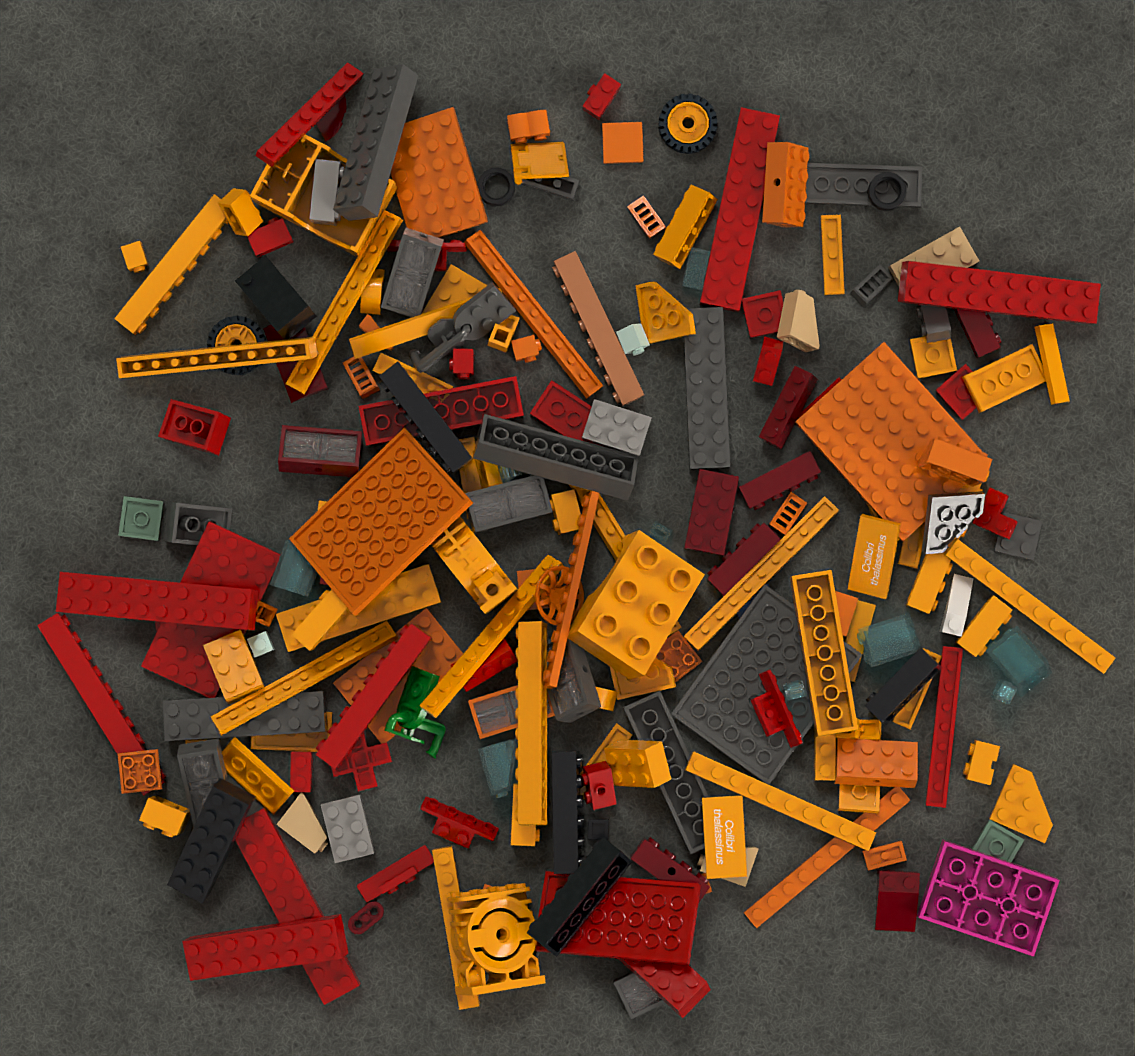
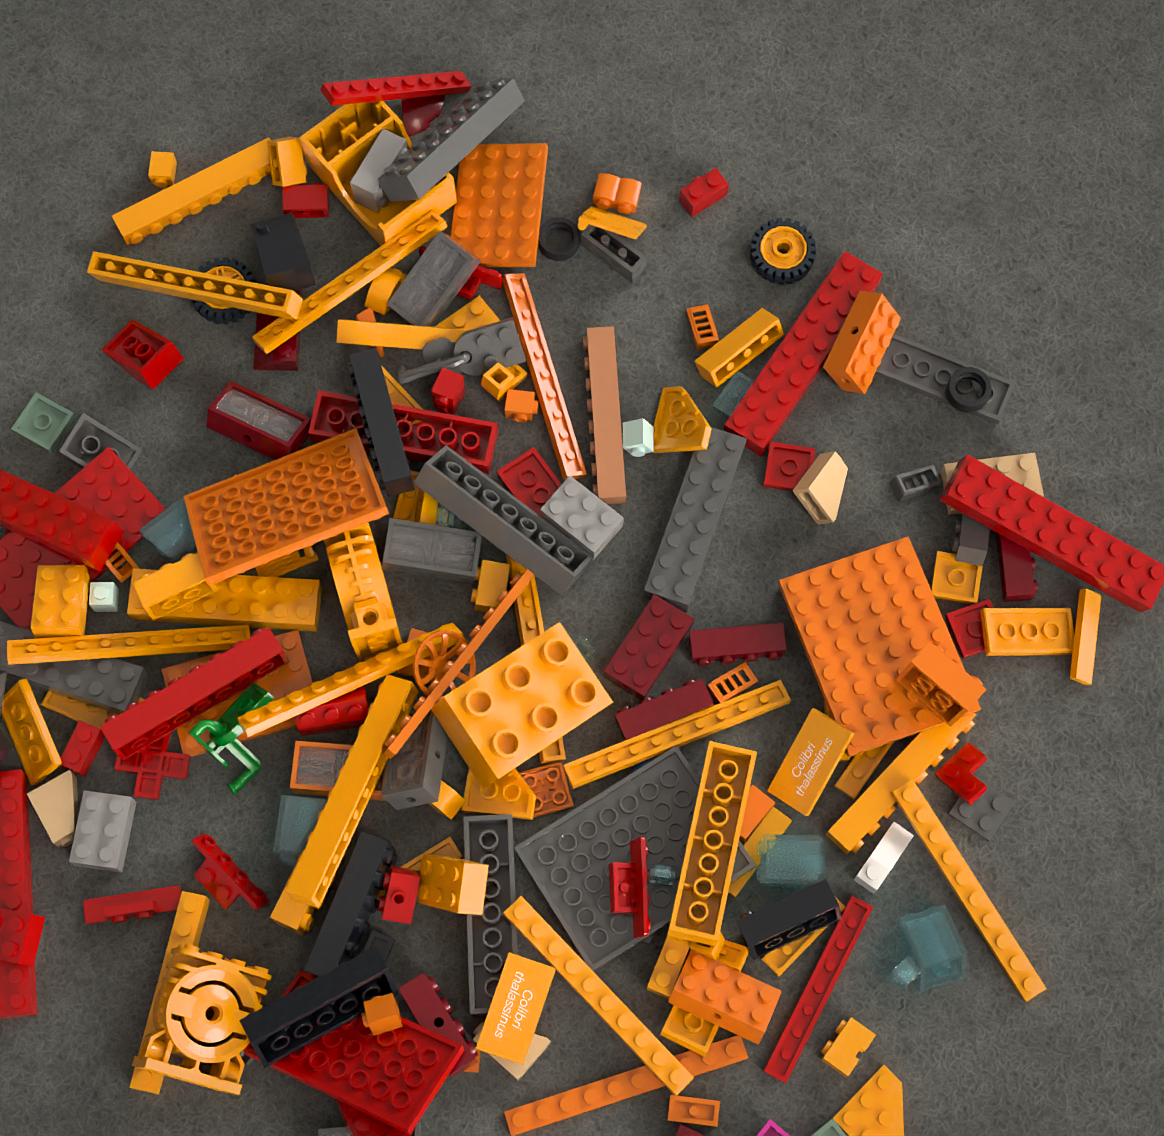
camera: 25 degrees right, 15 degrees down
orange slope [343,357,380,399] -> none
dark red plate [348,901,384,934] -> none
orange tile [602,122,643,164] -> none
red brick [753,336,784,386] -> none
dark red brick [759,366,818,450] -> none
light orange tile [821,215,845,295] -> none
plate [922,491,985,554] -> none
light orange brick [955,595,1012,657] -> none
none -> orange brick [361,993,403,1036]

